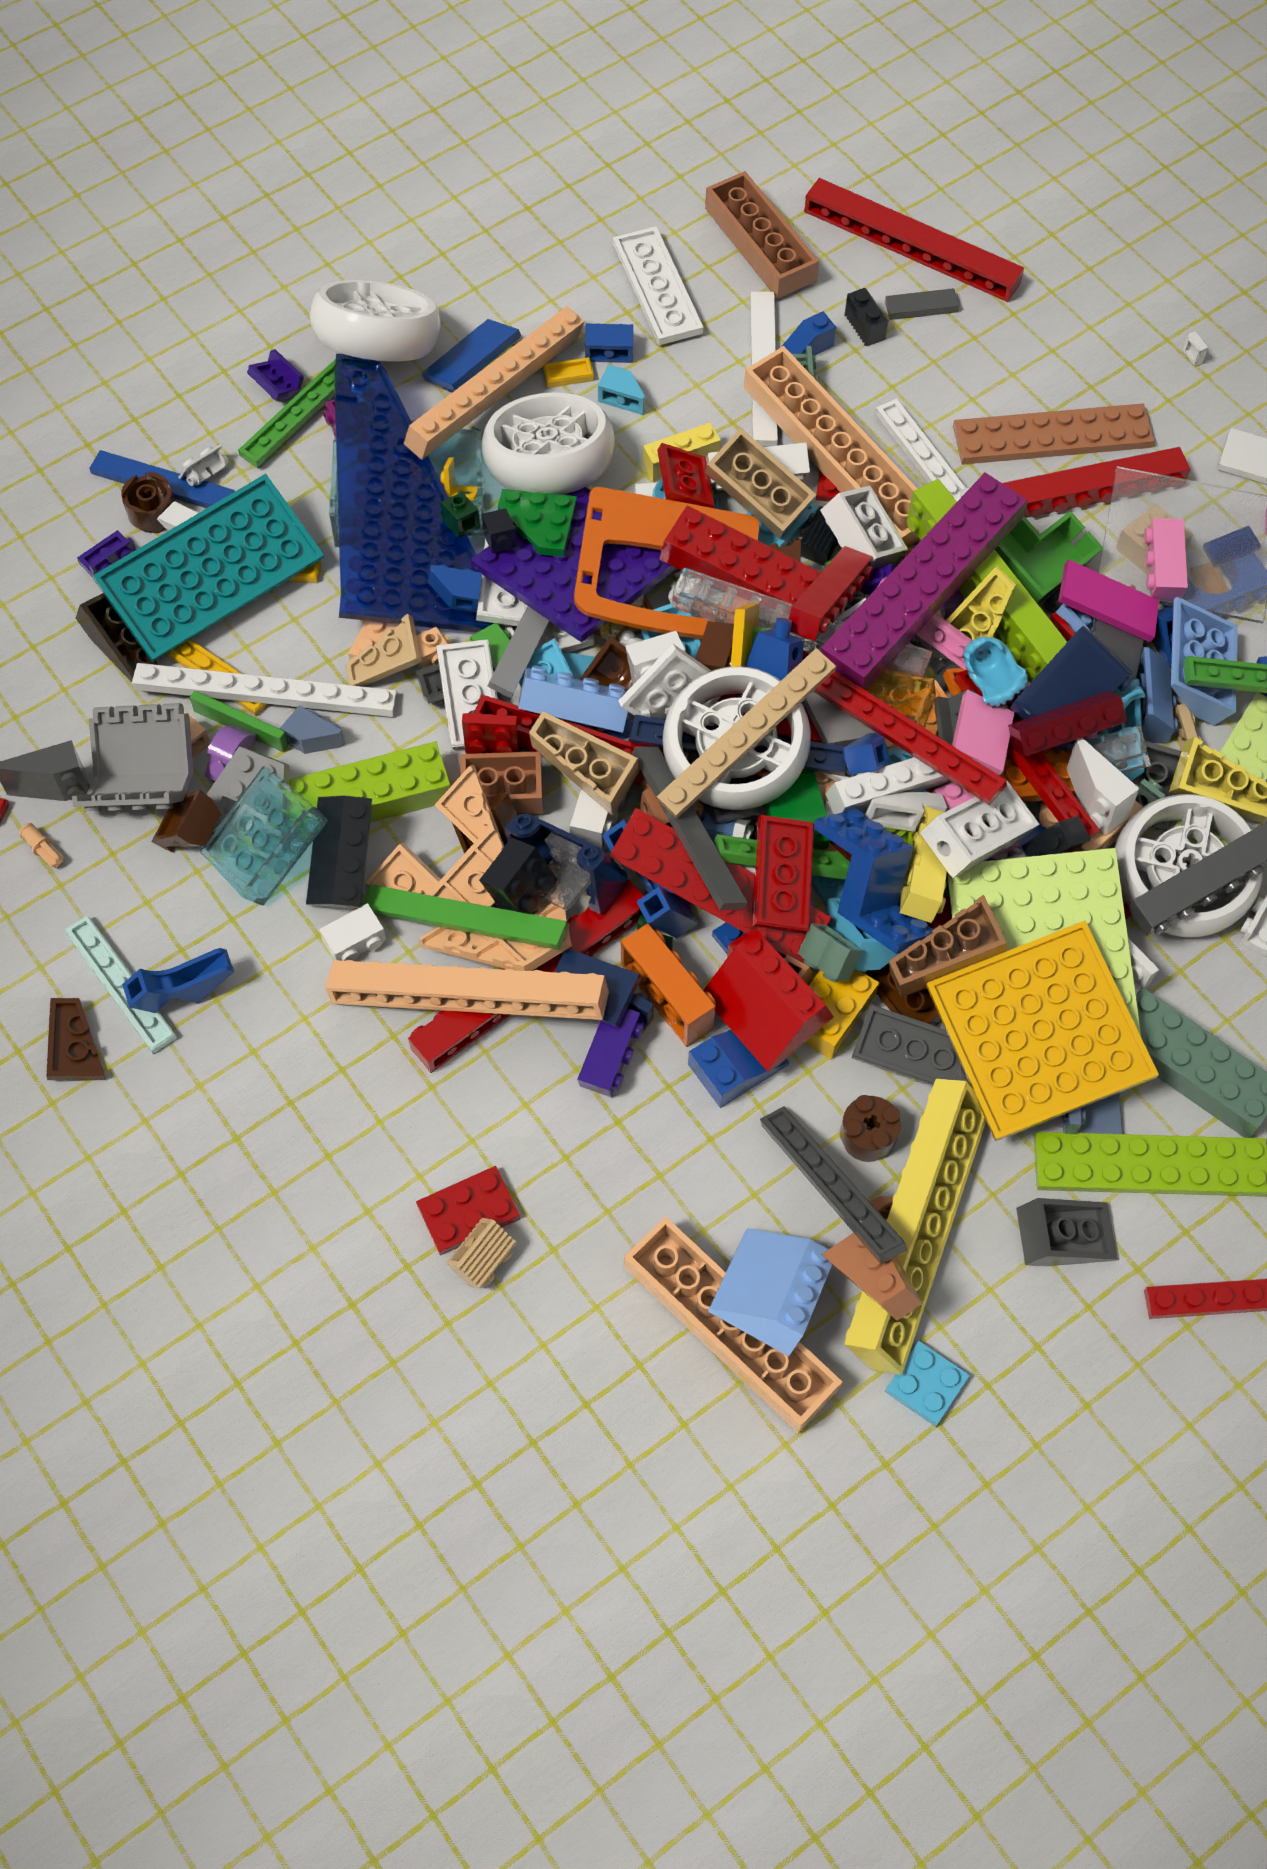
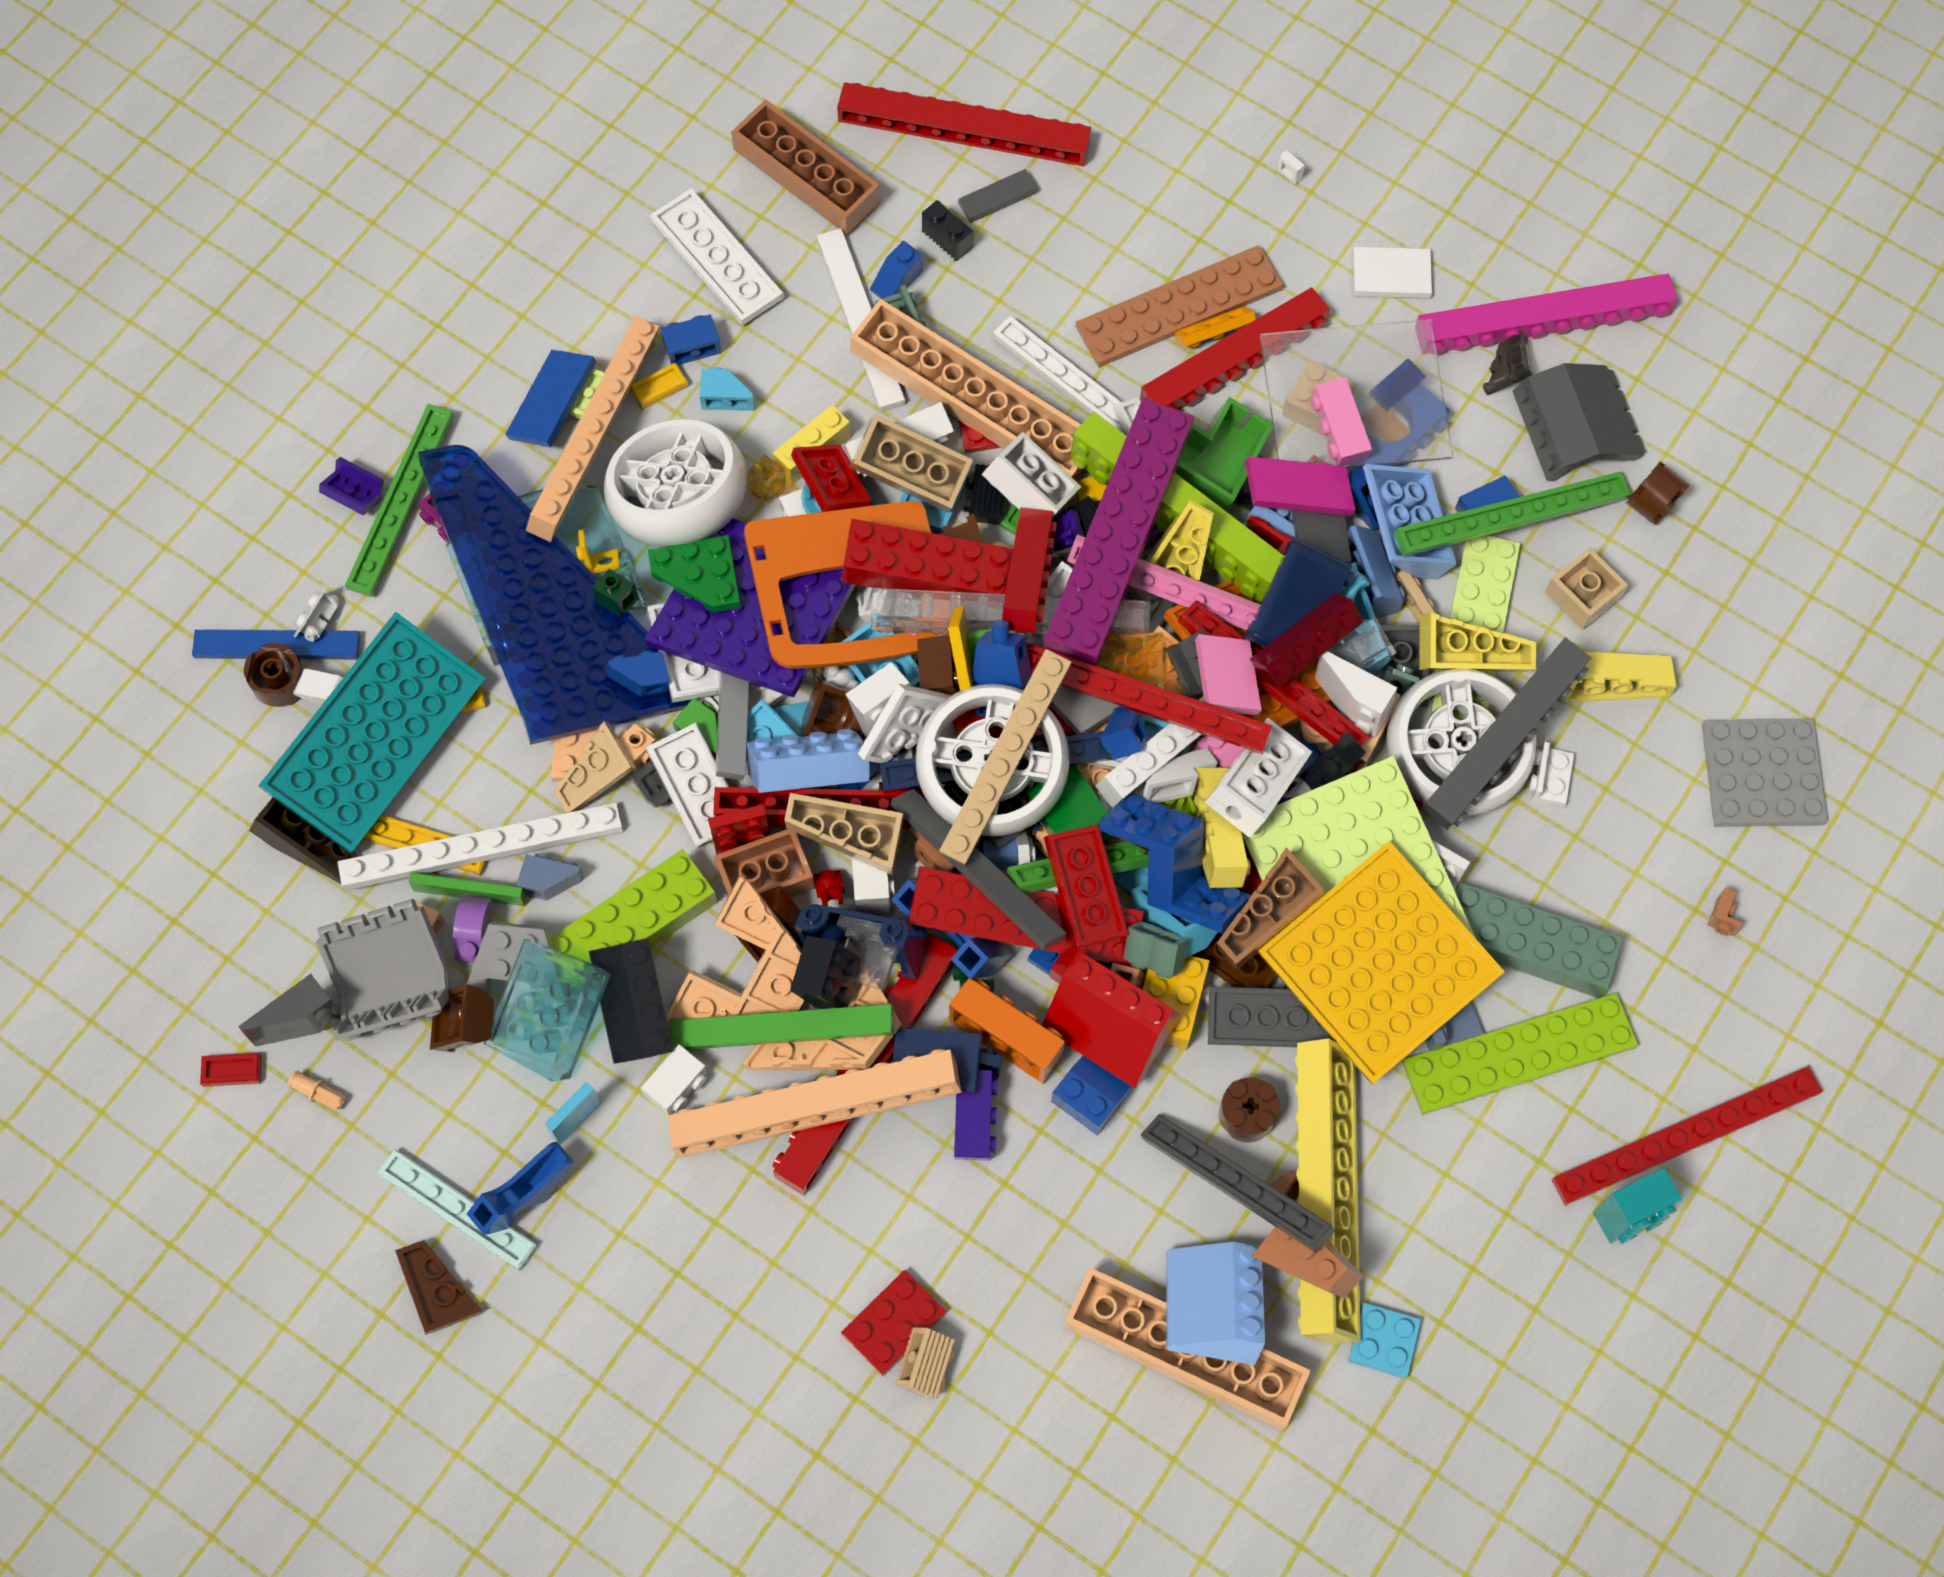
camera: 20 degrees left, 5 degrees up
dark purple bracket [77,530,136,578] -> none
white wheel [310,280,441,361] -> none
black brick [482,508,516,553] -> none
medium azure piece [963,636,1028,707] -> none
dark grey slope [1016,1198,1117,1266] -> none
none -> medium azure tile [545,1083,601,1145]
none -> clear yellow brick [747,454,786,502]
none -> red plate [813,869,845,906]
none -> light orange plate [1174,306,1256,348]
none -> teal brick [1593,1168,1683,1244]

